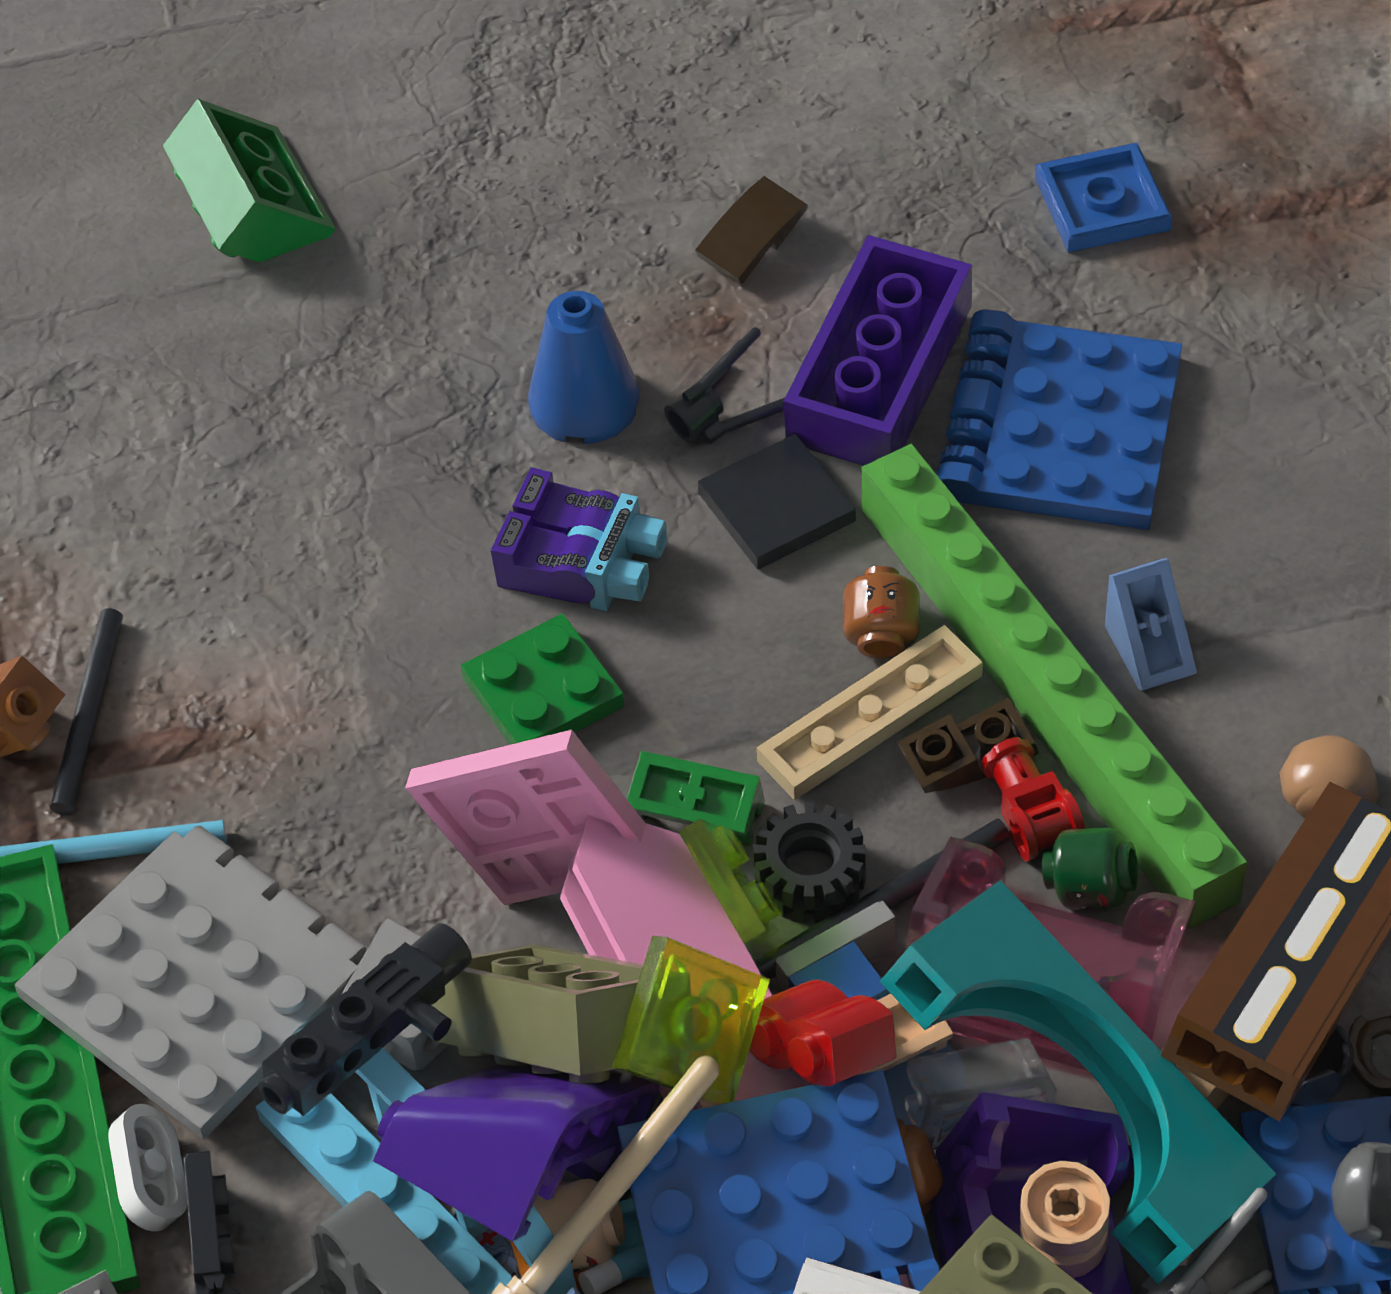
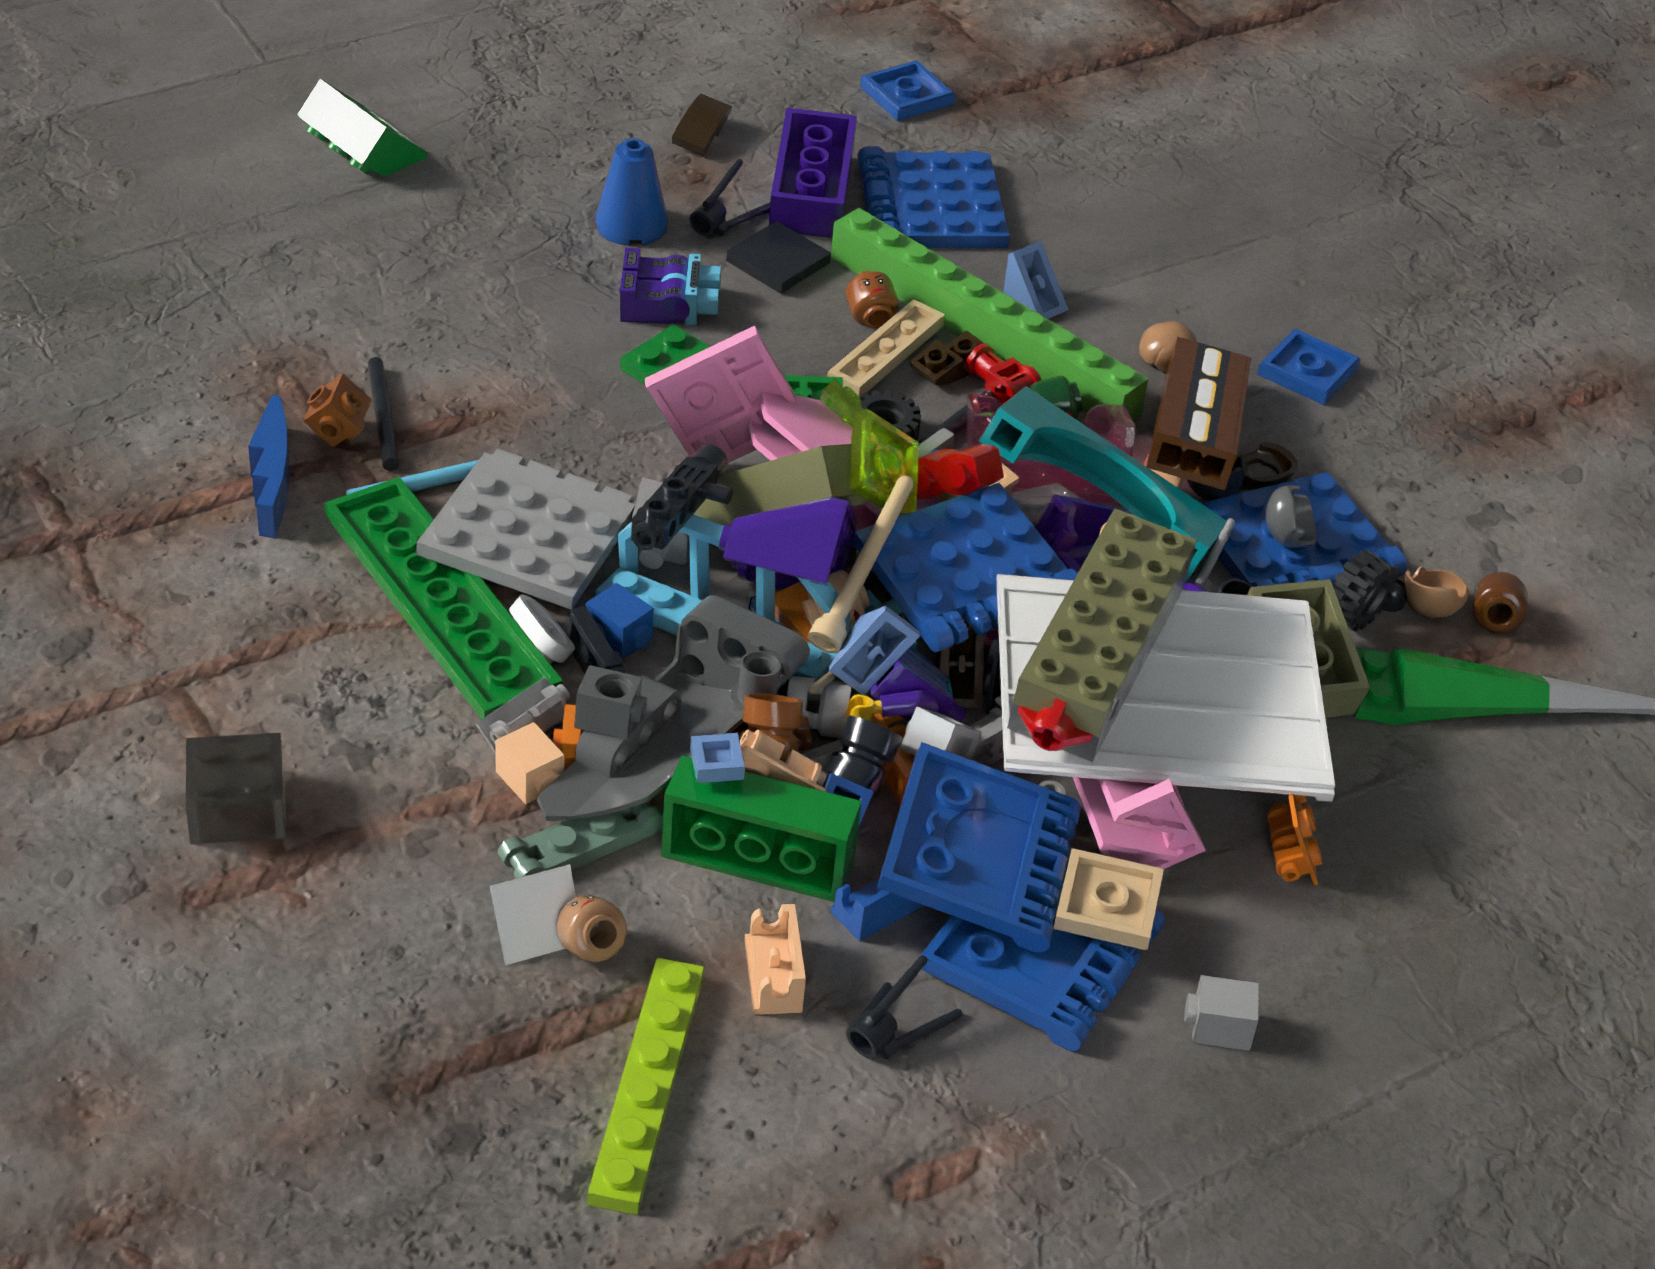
camera: 25 degrees left, 10 degrees down
none -> blue brick [586,582,654,660]

